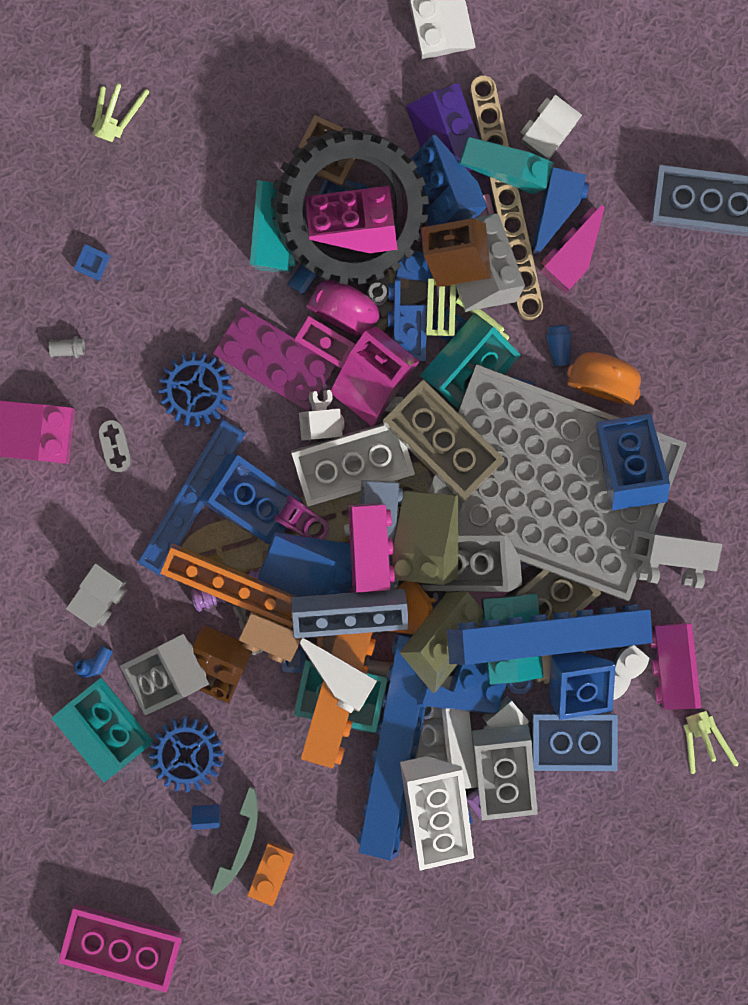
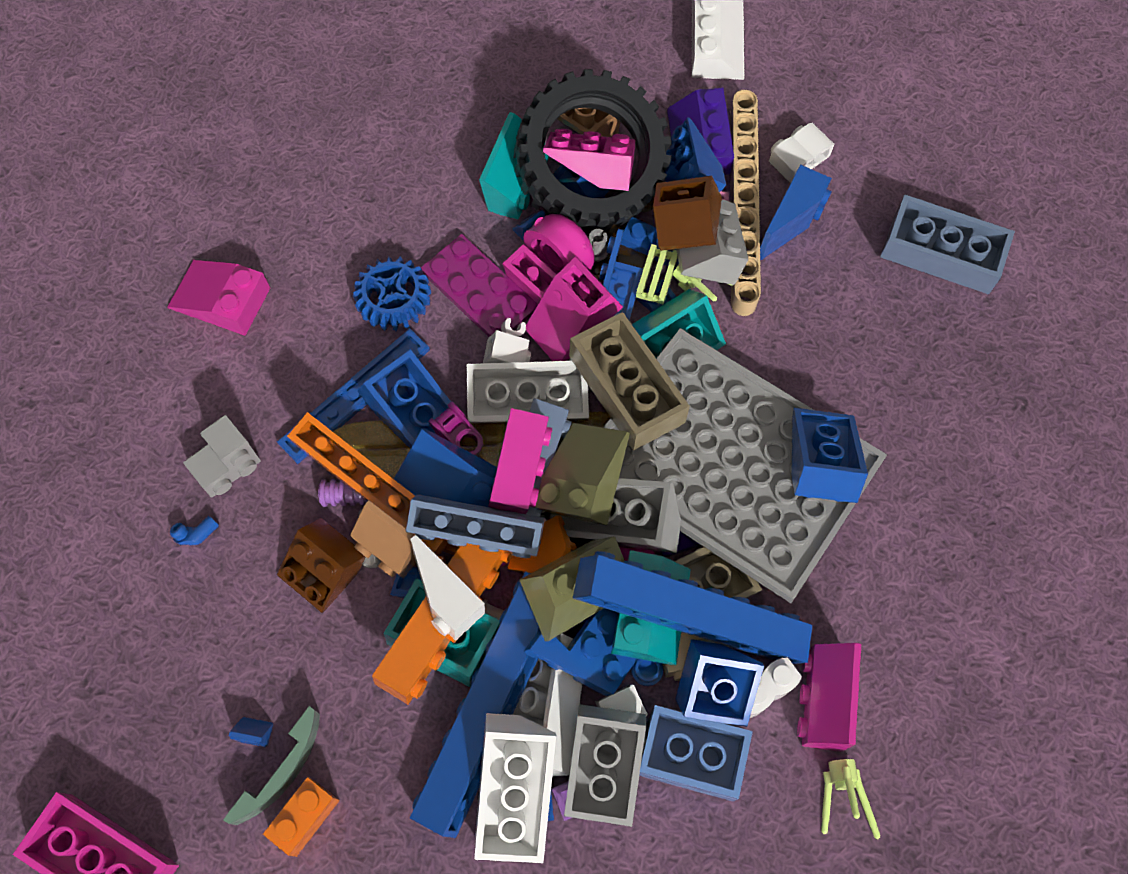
camera: 15 degrees right, 20 degrees down
light grey pin [49,336,85,358] -> none
teal slope [51,677,154,783] -> none
blue plate [74,244,111,282] -> none
yellowish green plant [92,83,149,142] -> none
light grey beam [99,420,131,472] -> none
light grey brick [120,634,209,715] -> none
blue gear [148,716,224,792] -> none
teal slope [459,137,554,195] -> none
dark pink slope [541,205,605,294] -> none
blue cone [545,325,572,366] -> none
orange piece [567,352,641,406] -> none
light grey brick [629,530,722,589] -> none

